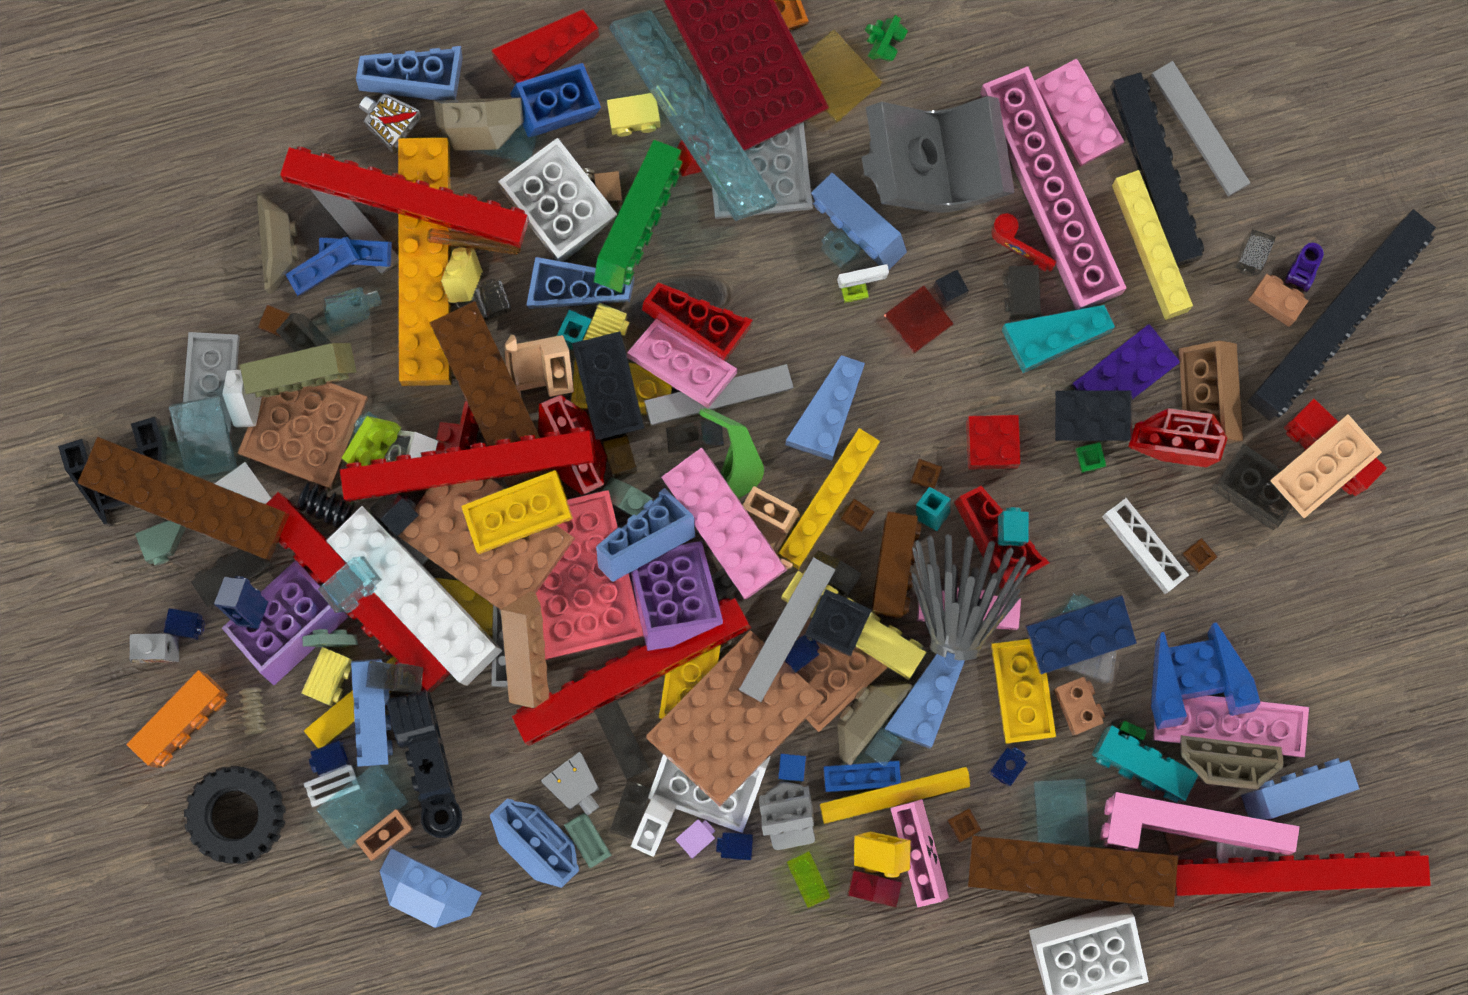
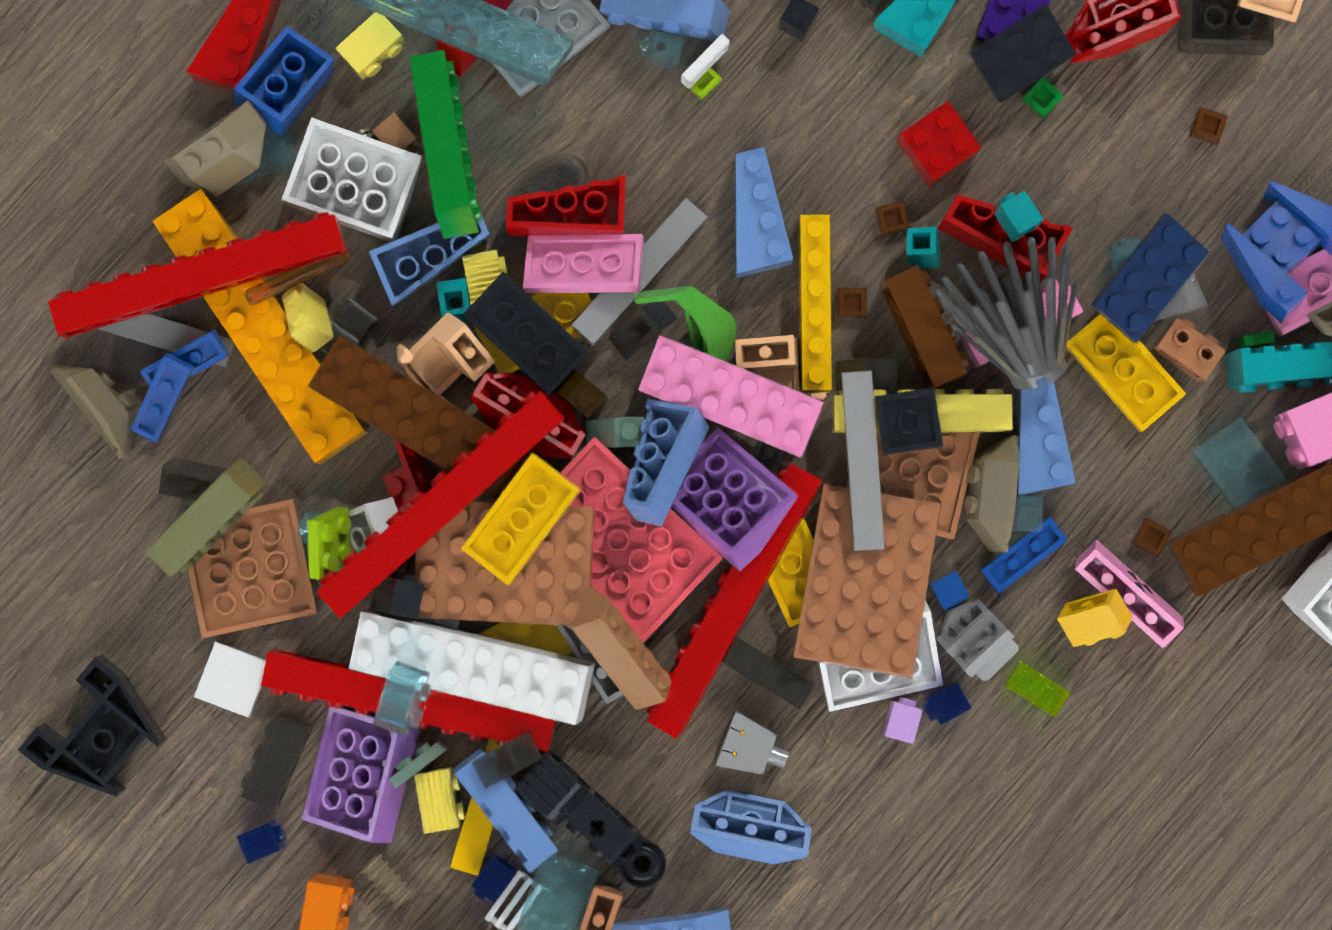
camera: 30 degrees left, 5 degrees up
reddish brown brick [78,437,289,561] -> none
light grey torso [130,634,179,663] -> none
sand green slope [135,520,186,566] -> none
clear light blue plate [169,396,237,477] -> none
light grey plate [181,332,240,434] -> none
dark blue brick [214,576,268,629] -> none
white slope [222,370,262,428] -> none
reddish brown tile [258,305,291,338] -> none
black piece [297,482,355,528] -> none
clear light blue torso [323,287,382,333] -> none
medium blue wedge [356,46,463,100] -> none
torso [359,94,422,154] -> none
sand green tile [564,812,612,869] -> none
clear smoke slope [610,780,651,840] -> none
white slope [631,794,677,857] -> none
clear blue brick [785,634,820,673] -> none
yellow tile [820,767,970,824] -> none
dark red slope [847,871,902,908] -> none
clear red tile [884,285,954,354] -> none
clear blue brick [988,747,1028,787] -> none
white fence [1102,498,1189,594] -> none

